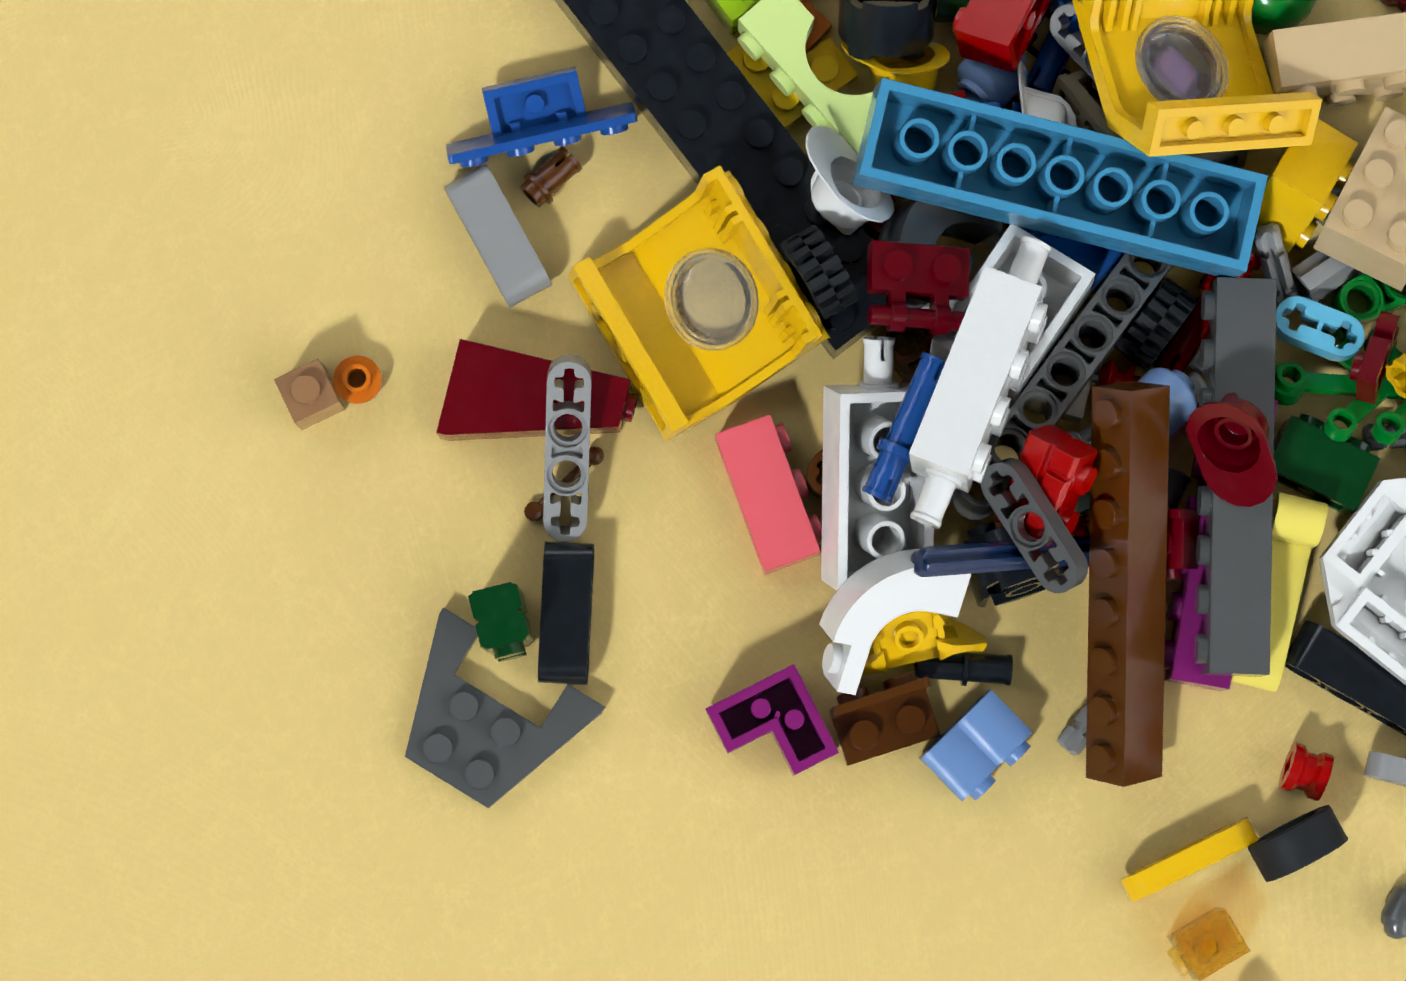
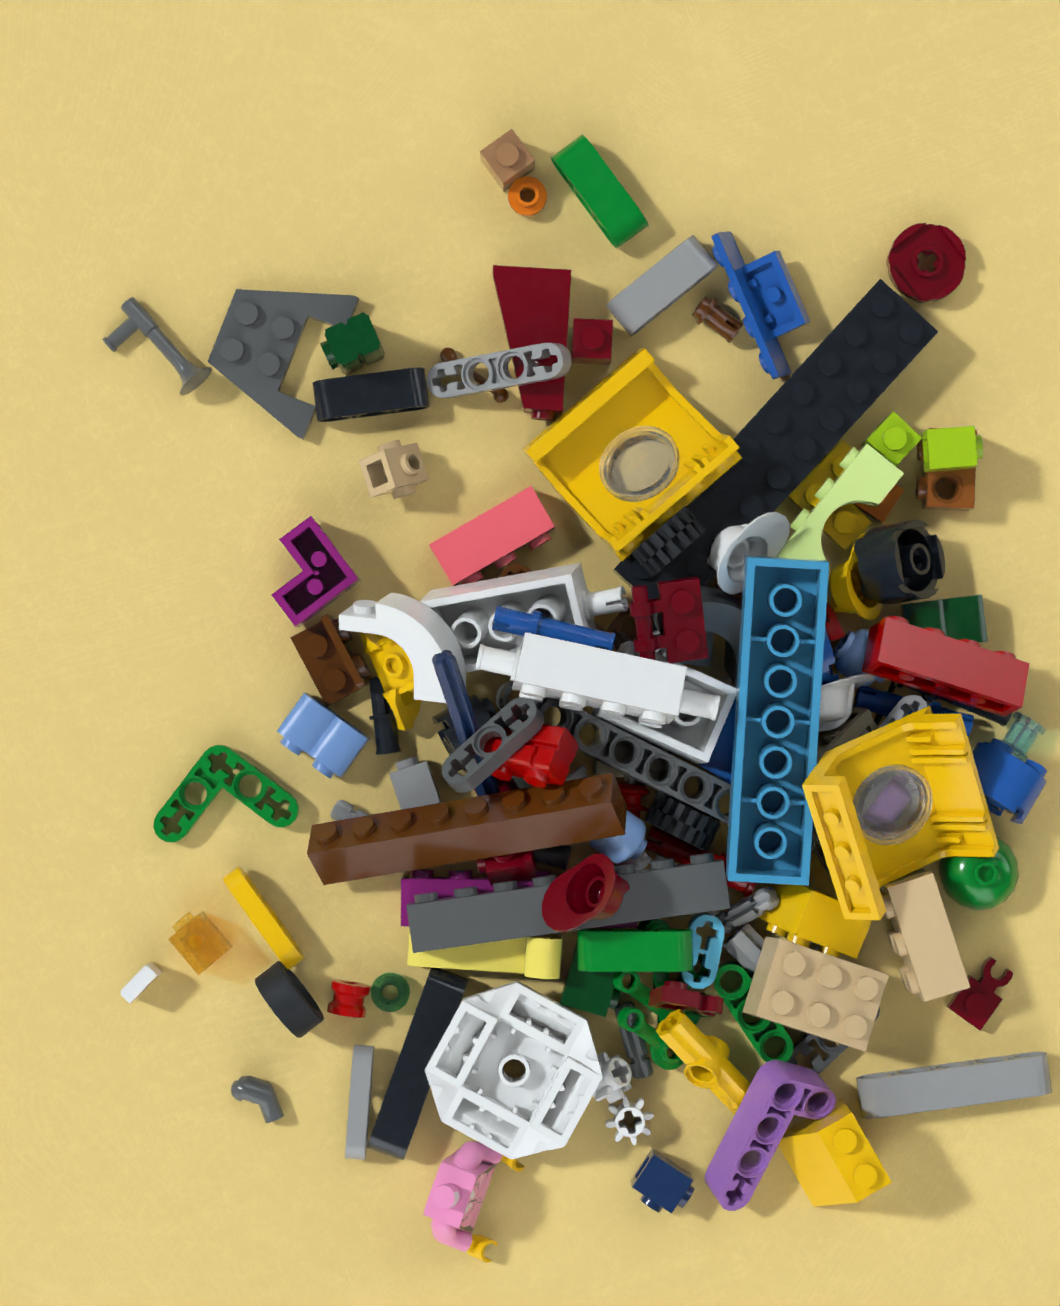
camera: 80 degrees right, 5 degrees up
none -> dark grey piece [102,297,212,395]
none -> green beam [153,745,300,842]
none -> tan brick [359,440,429,499]
none -> clear green plate [371,972,410,1012]
none -> light grey brick [389,756,442,809]
none -> green beam [550,134,649,249]
none -> dark red brick [571,318,613,365]
none -> green beam [577,929,693,972]

